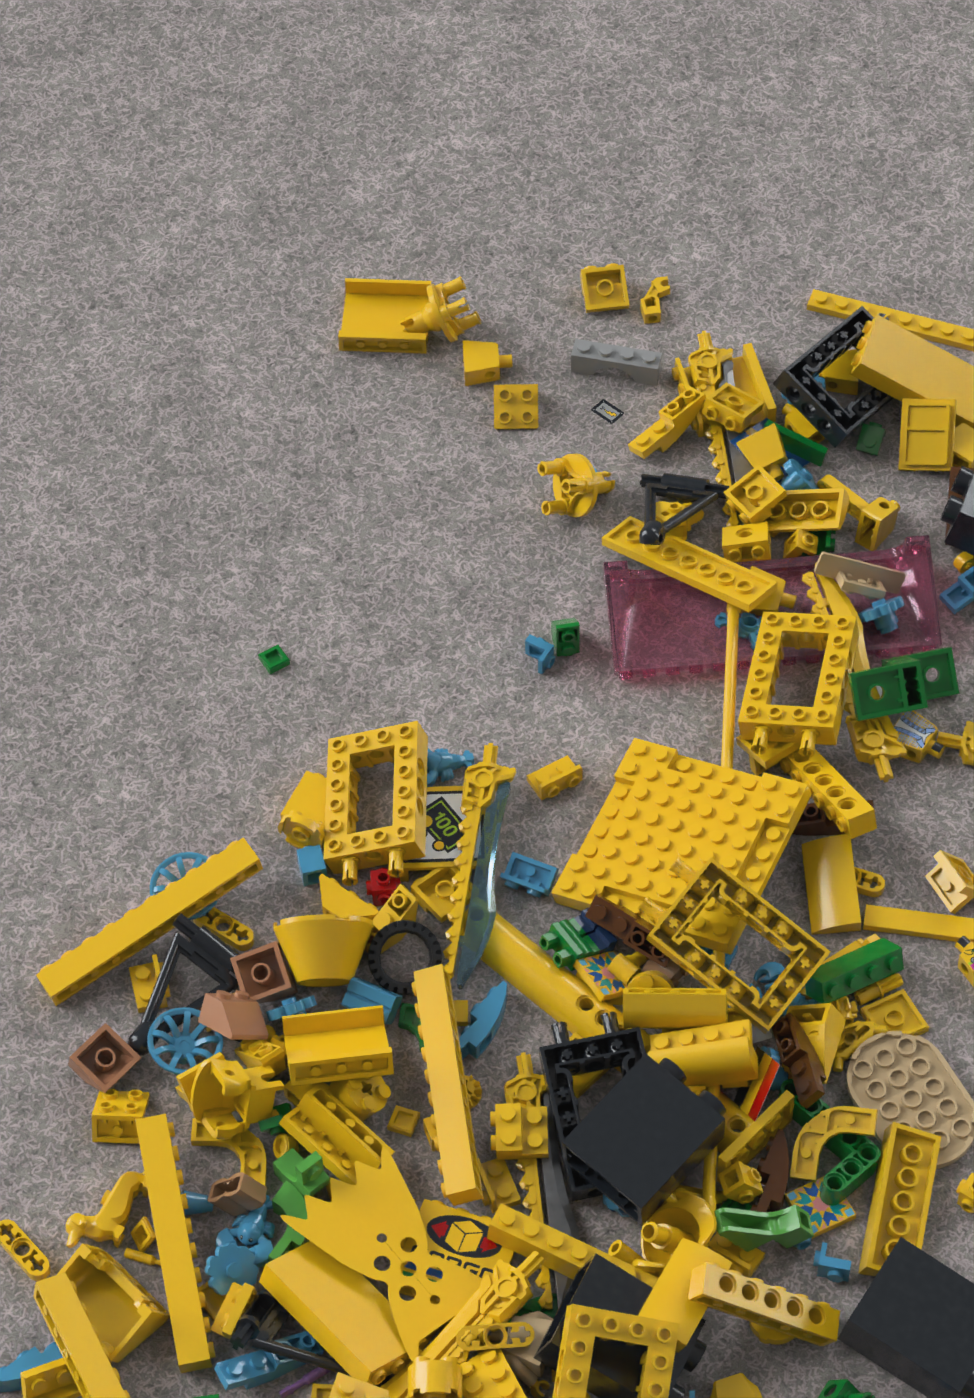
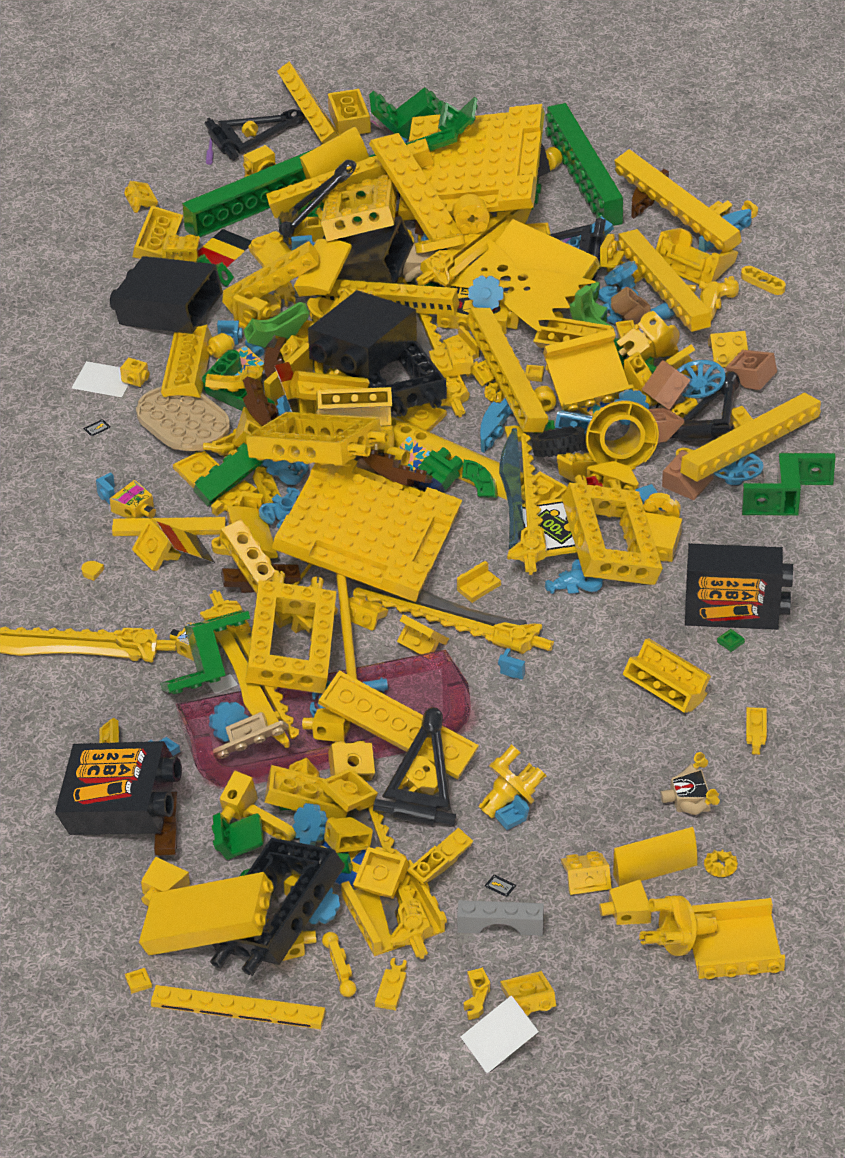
camera: 170 degrees right, 10 degrees down
dark azure bracket [500,852,559,898] -> none
green slope [551,618,580,656] -> none
yellow piece [898,398,957,472] -> none
none -> sticker [156,521,215,563]
none -> yellow head [207,333,234,359]
none -> green bracket [212,812,264,860]
none -> yellow plate [232,294,272,329]
none -> yellow bracket [234,491,264,510]
none -> dark azure animal [259,487,300,529]
none -> yellow plate [274,281,296,307]
none -> yellow plate [322,932,357,997]
none -> yellow bracket [348,595,389,630]
none -> yellow piece [351,580,554,654]
none -> dark azure pin [363,677,388,693]
none -> yellow plate [375,958,407,1011]
none -> yellow bracket [397,614,449,659]
none -> white sticker [461,995,539,1073]
none -> green tile [462,459,497,498]
none -> yellow bracket [466,360,495,386]
none -> dark azure plant [468,275,504,310]
none -> yellow head [534,386,557,412]
none -> yellow slope [613,827,697,886]
none -> yellow brick [622,638,711,713]
none -> torso [660,752,720,815]
none -> nougat slope [662,450,713,500]
none -> black brick [685,543,793,630]
none -> yellow gear [704,849,738,877]
none -> green bracket [742,453,836,516]
none -> yellow hinge [746,707,767,755]

